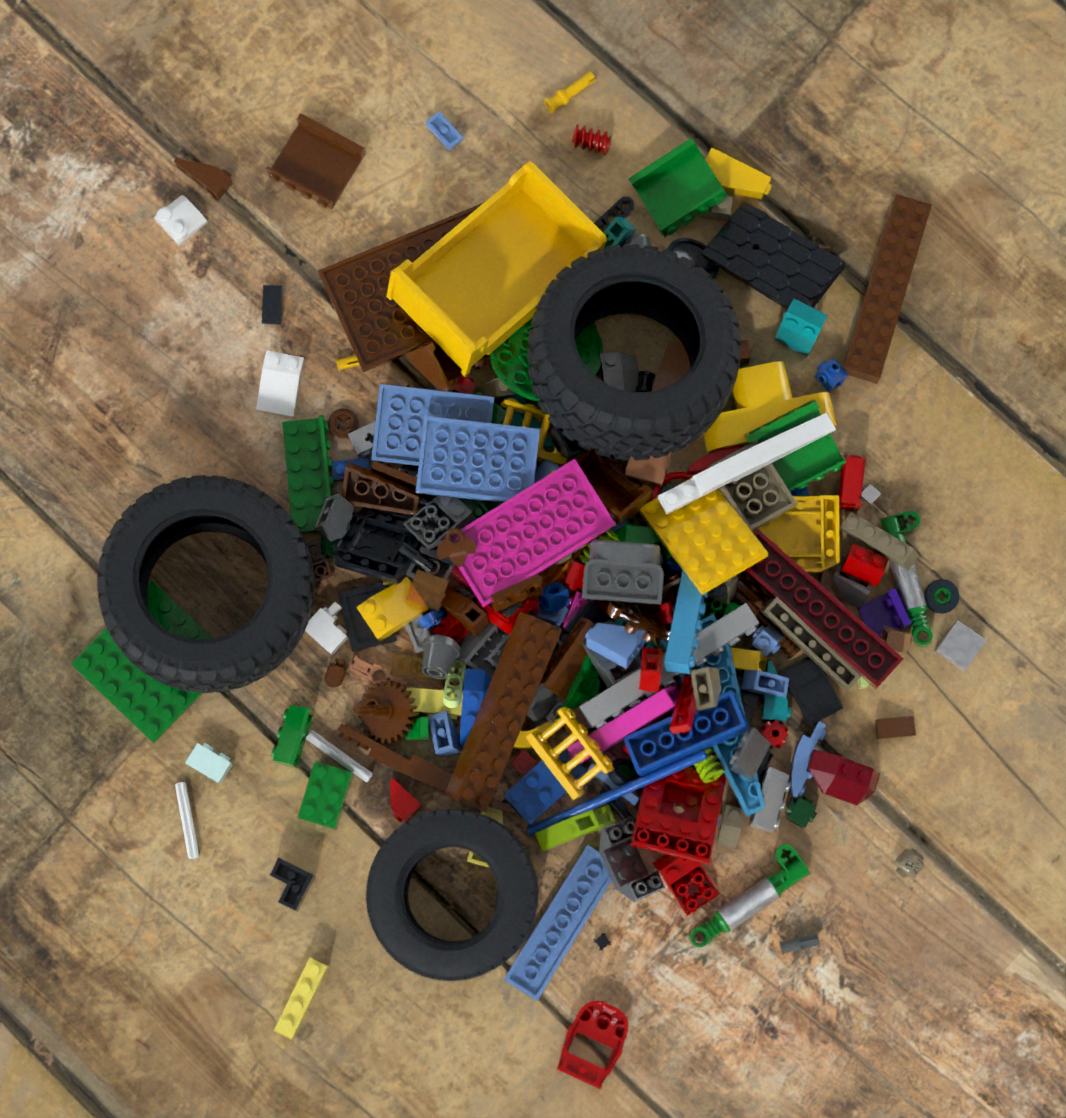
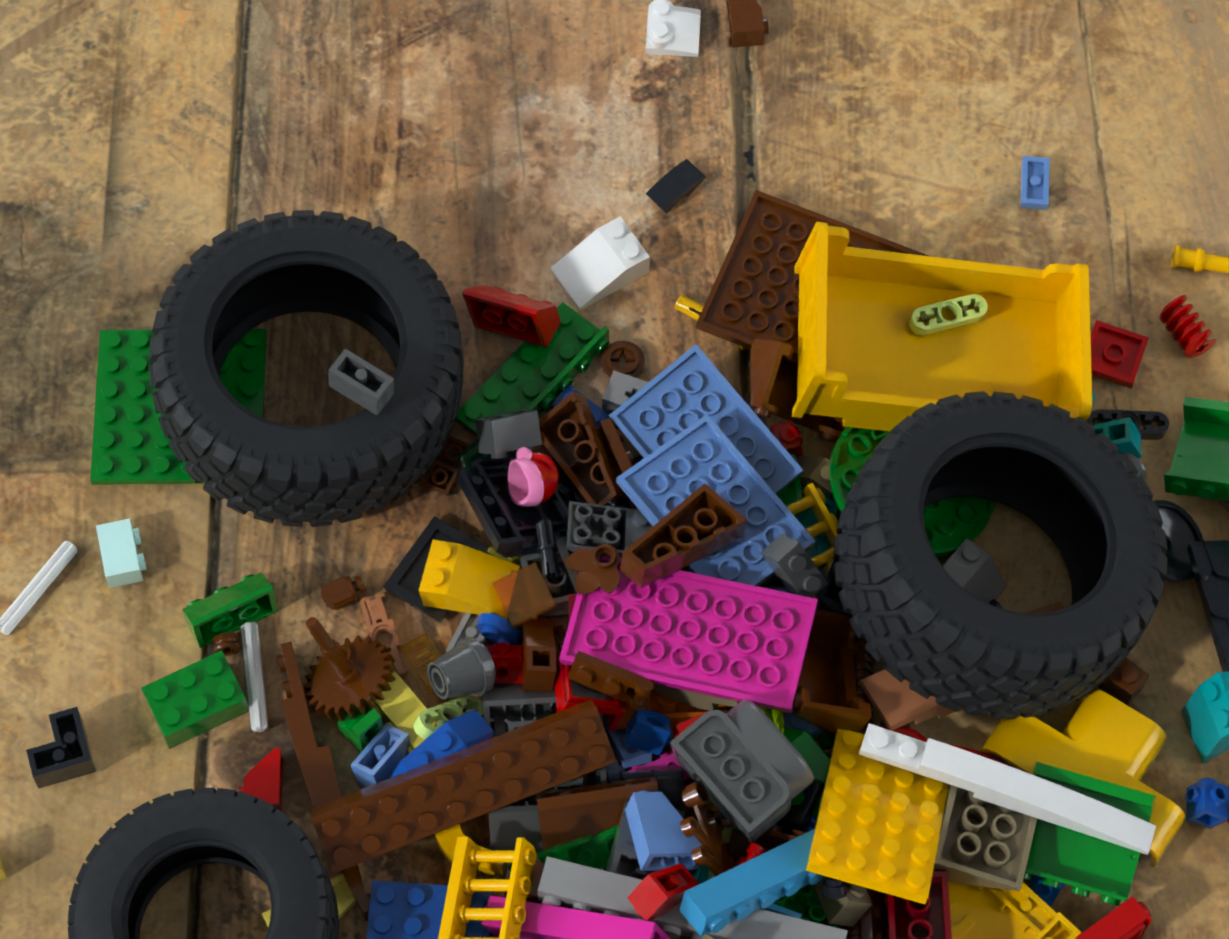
camera: 45 degrees right, 15 degrees down
reddish brown panel [266,113,366,209] -> none
white hinge [305,602,348,656] -> none
red plate [510,750,538,777] -> none
none -> reddish brown bush [213,632,241,656]
none -> dark grey brick [328,349,394,415]
none -> red slope [462,285,561,348]
none -> bright pink piece [508,447,559,507]
none -> reddish brown wedge [620,483,747,588]
none -> dark grey brick [761,533,828,598]
none -> yellowish green beam [909,294,988,336]
none -> red plate [1091,320,1149,389]

